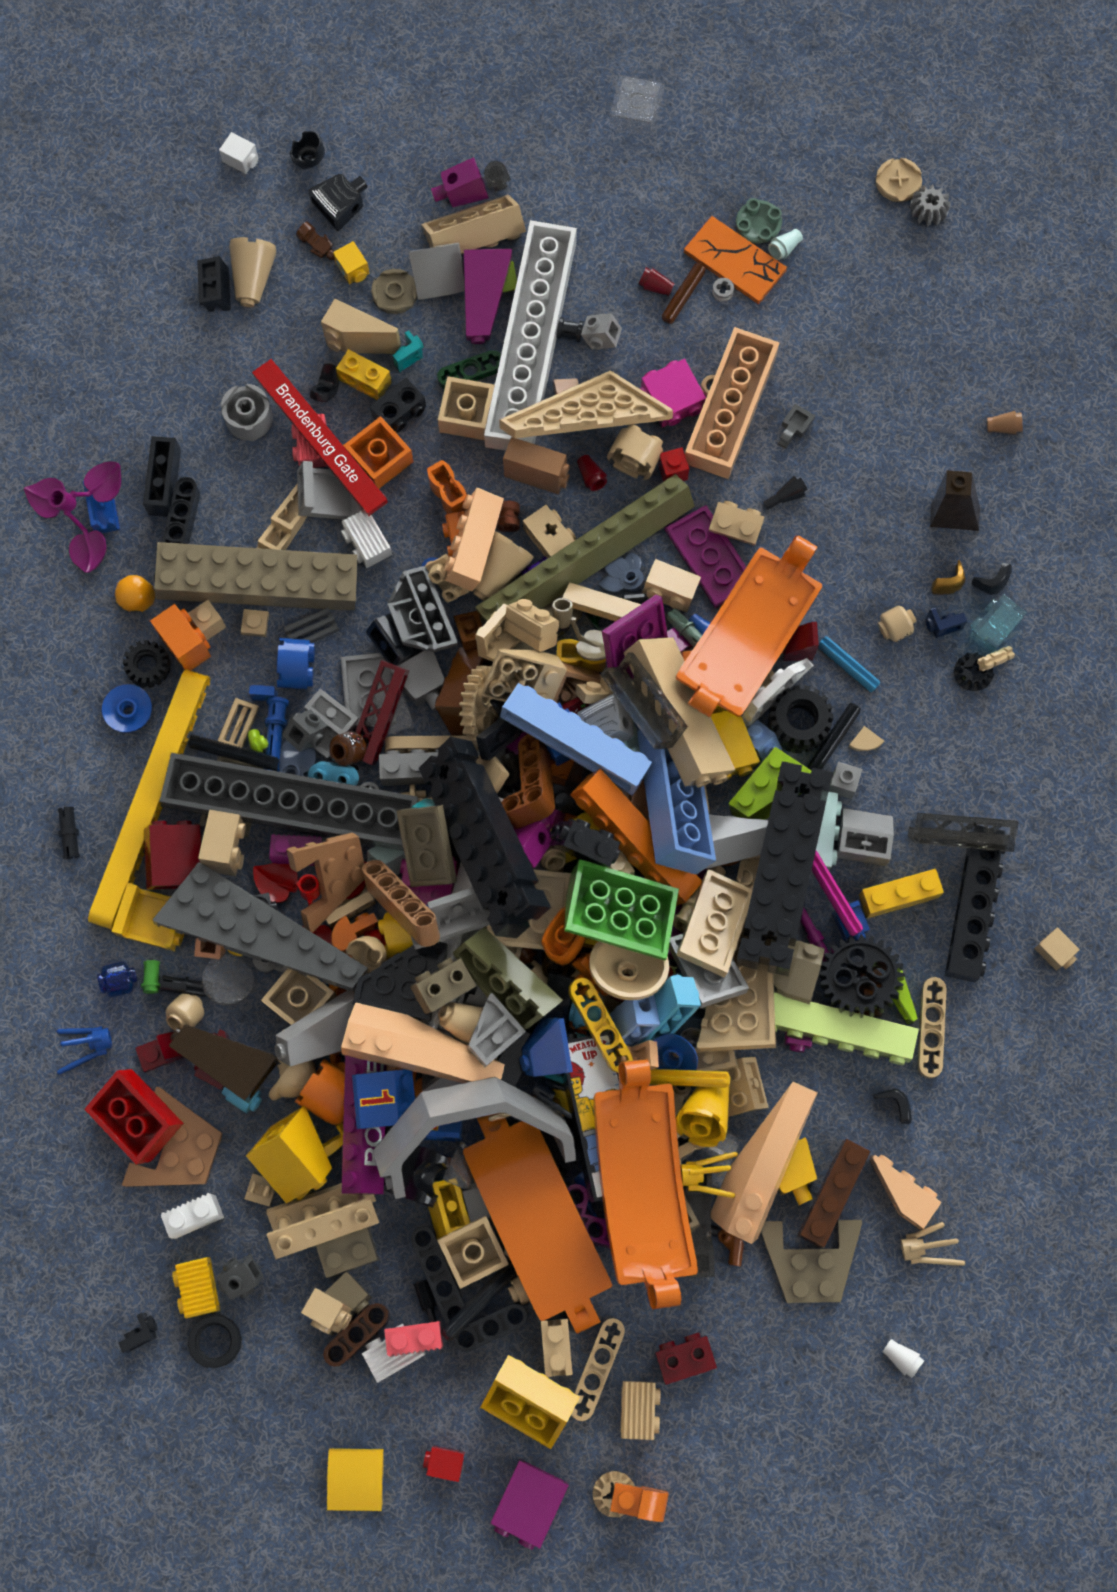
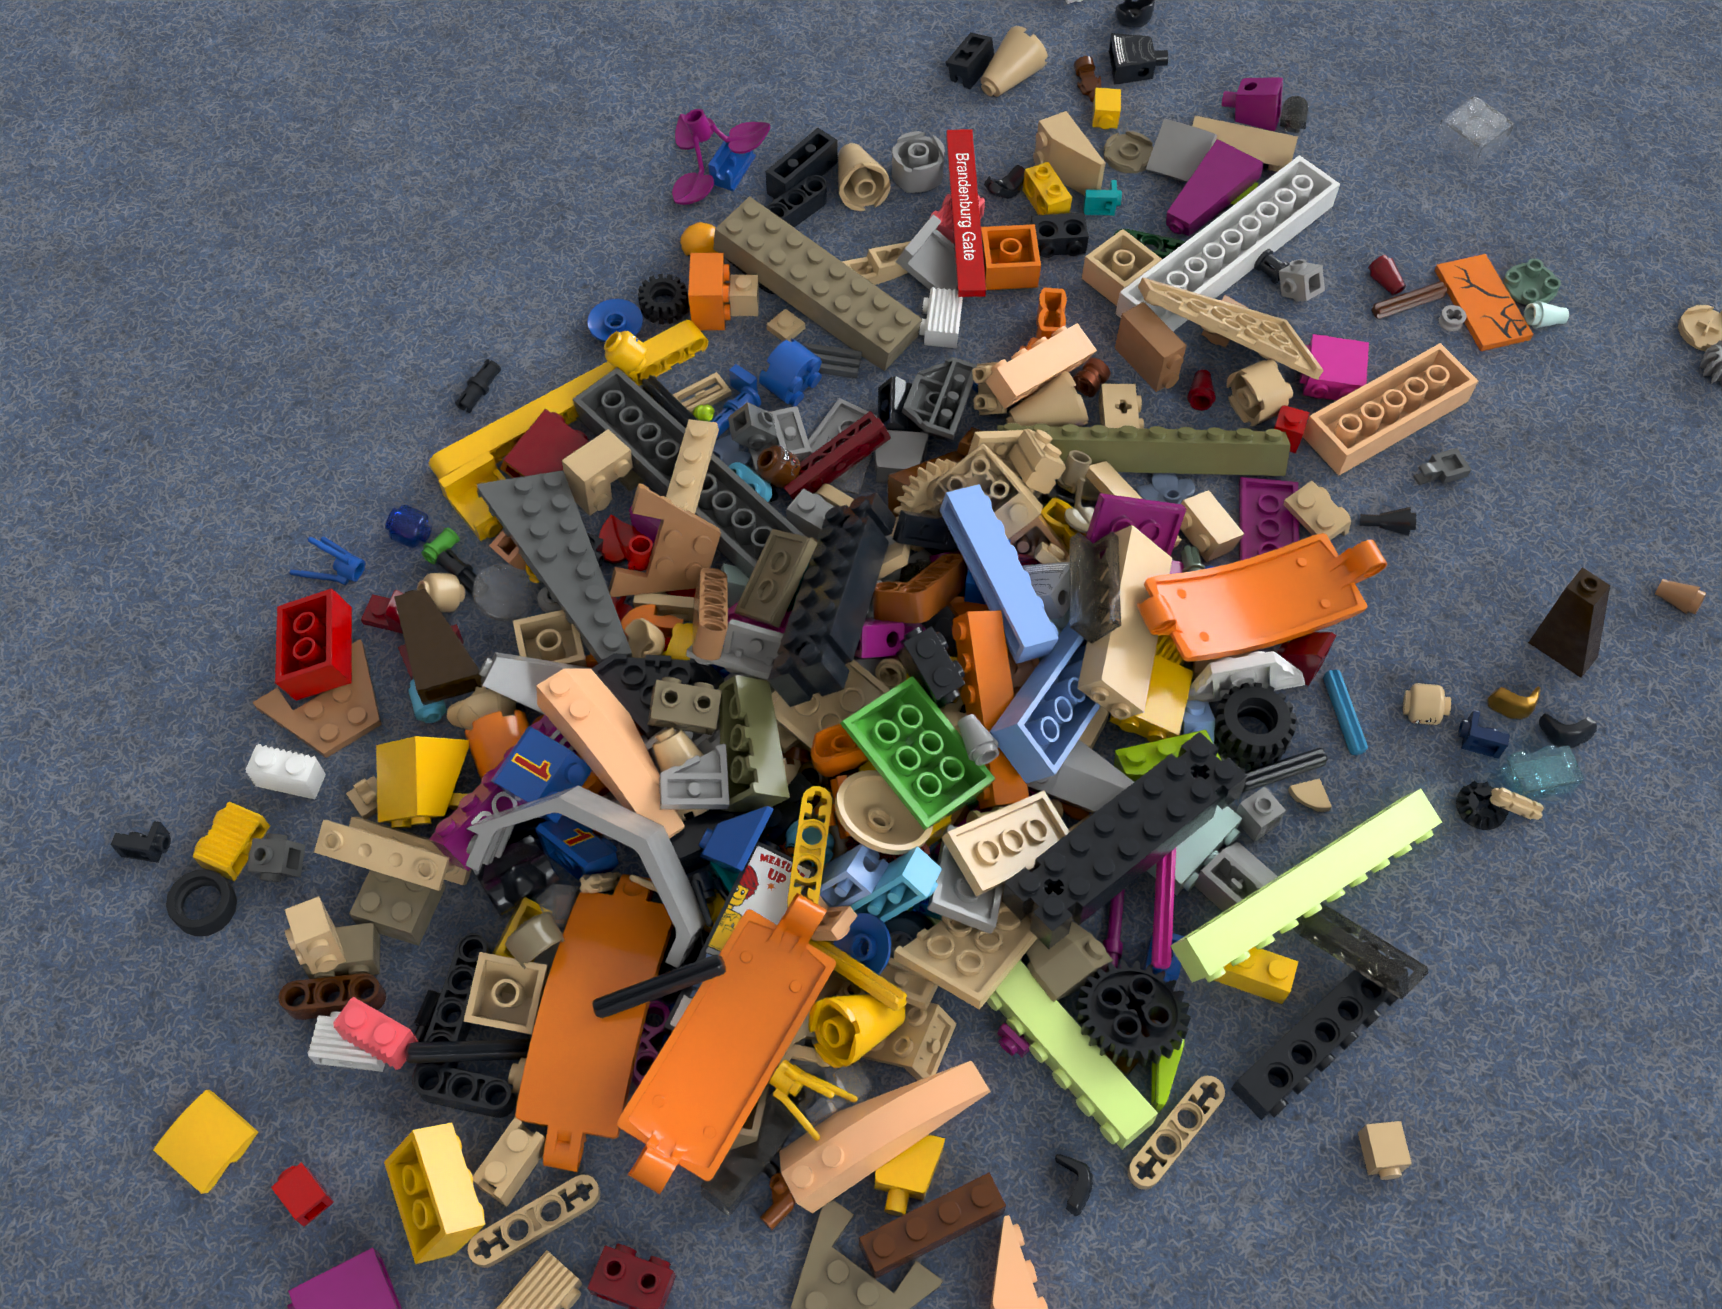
camera: 35 degrees right, 15 degrees down
none -> dark tan hair [505,912,565,969]
none -> tan axle [579,872,622,894]
none -> black axle [592,954,726,1018]
none -> yellow head [604,331,647,373]
none -> tan plate [666,419,719,514]
none -> tan cone [838,143,891,211]
none -> light grey cone [957,714,999,766]
none -> yellowish green brick [1171,789,1442,982]

